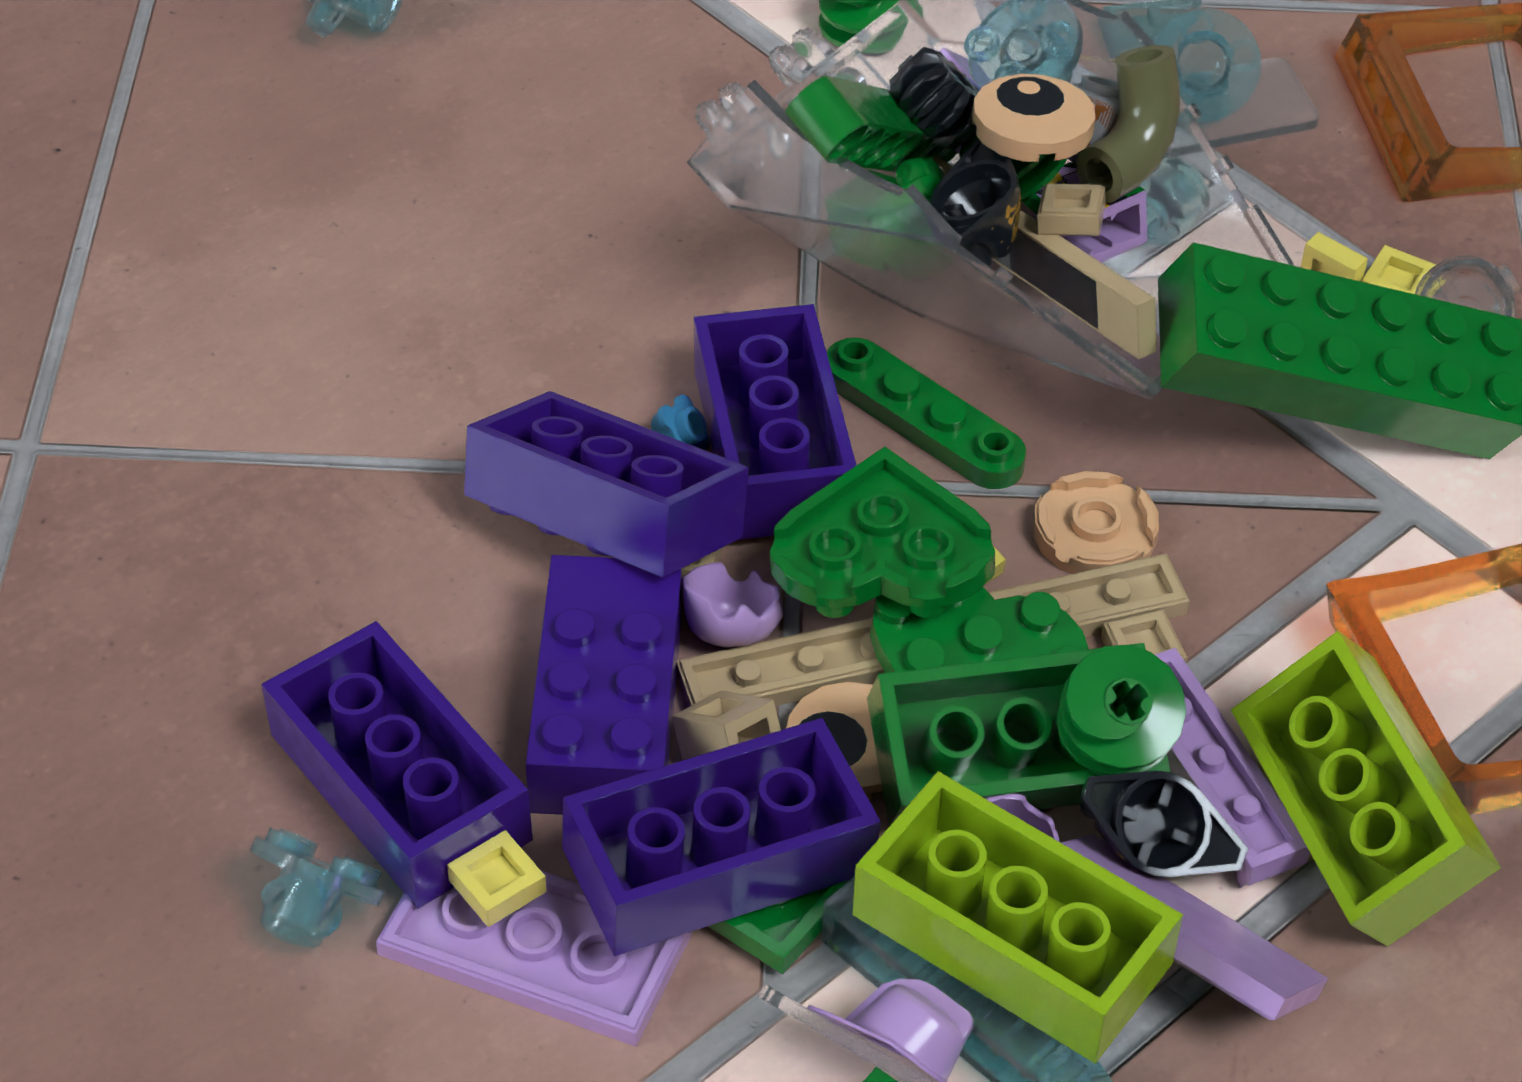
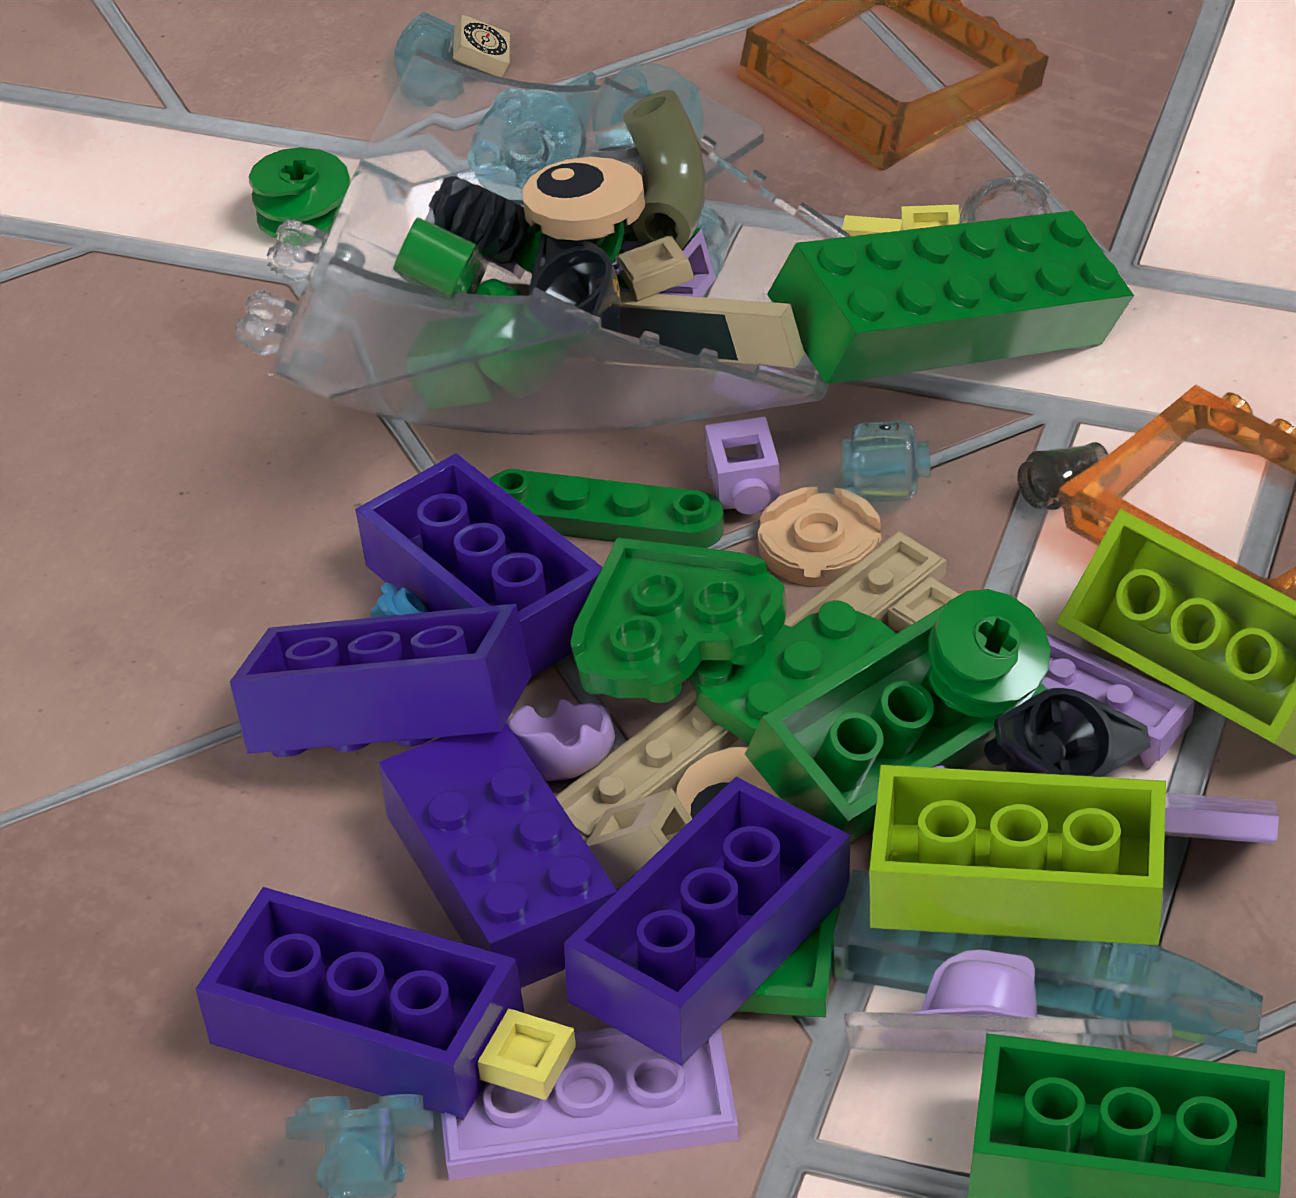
camera: 25 degrees left, 5 degrees down
none -> lavender brick [705,416,780,514]
none -> clear light blue head [841,420,930,502]
none -> clear smoke cone [1017,442,1111,510]

